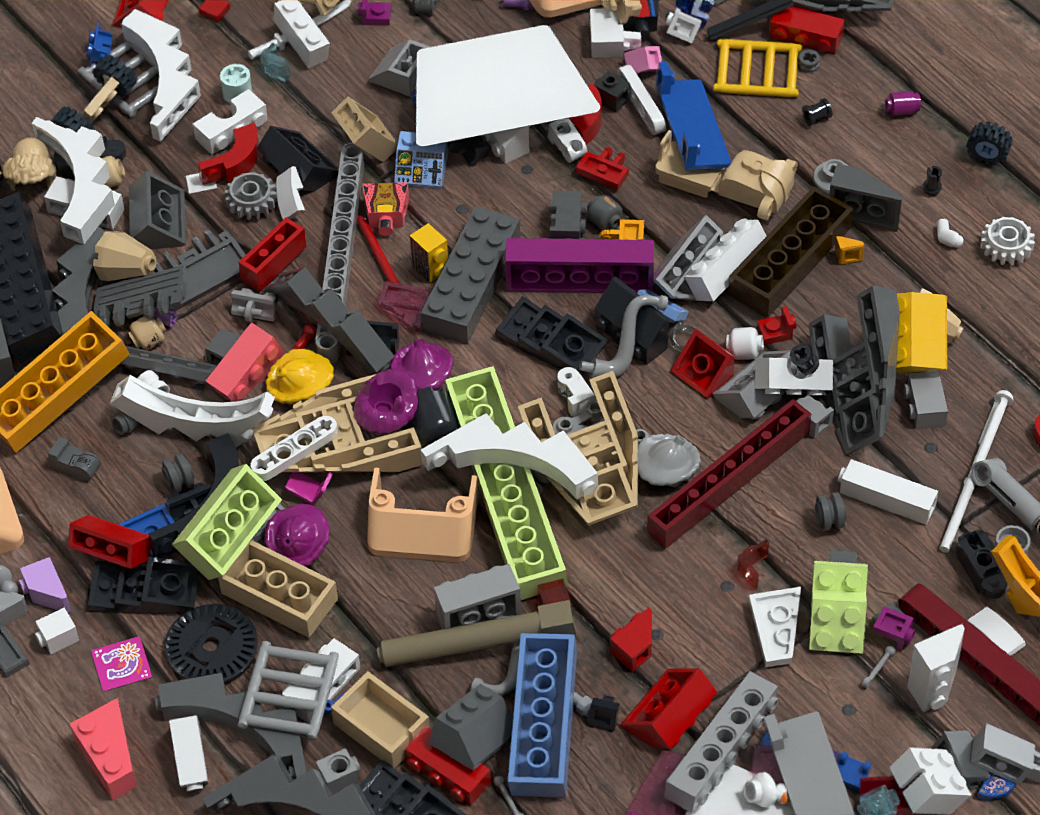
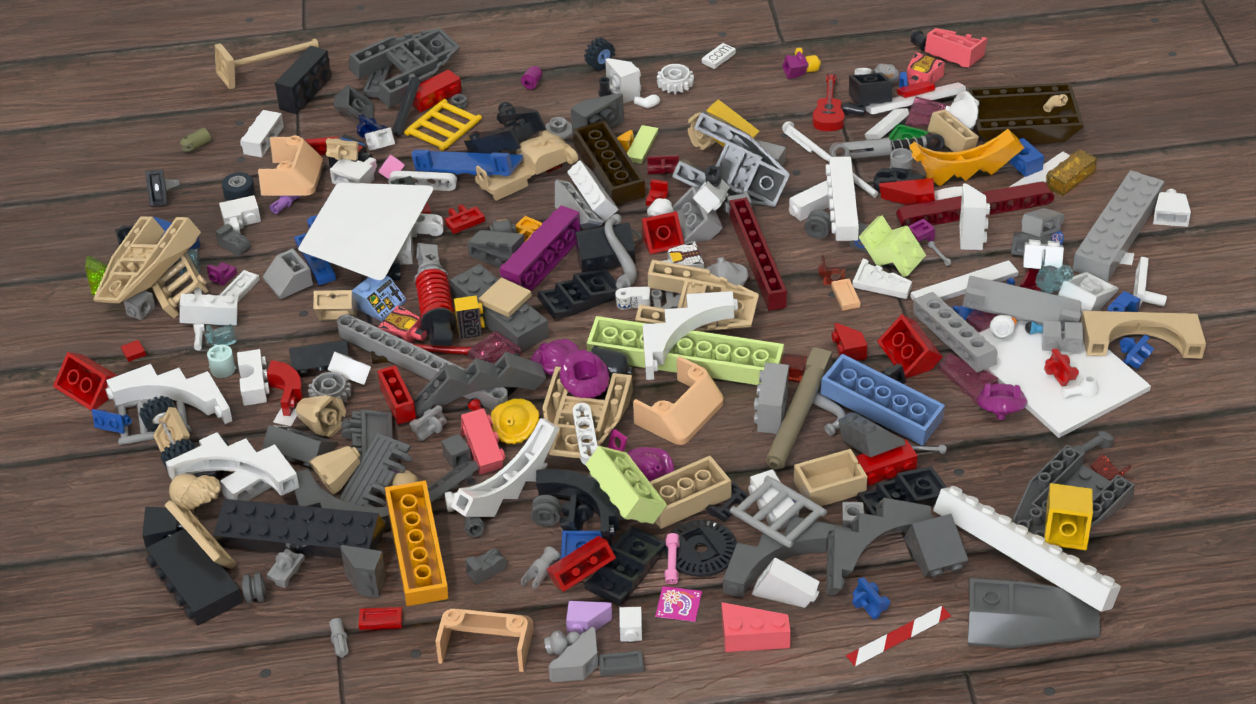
camera: 60 degrees left, 10 degrees down
none -> white tile [219,270,260,302]
none -> tan cone [296,395,346,437]
none -> piece [414,243,457,347]
none -> black wedge [464,106,546,154]
none -> tan tile [478,278,532,317]
none -> light grey piece [521,546,561,589]
none -> white slope [606,58,641,104]
none -> yellowish green tile [627,125,658,164]
none -> dark red hips [647,154,679,175]
none -> torso [663,241,704,269]
none -> bright pink bar [664,533,680,584]
none -> black piece [706,482,749,522]
none -> white brick [826,157,859,241]
none -> light nougat tile [831,279,861,311]
none -> red slope [879,178,935,205]
none -> white tile [910,261,1018,301]

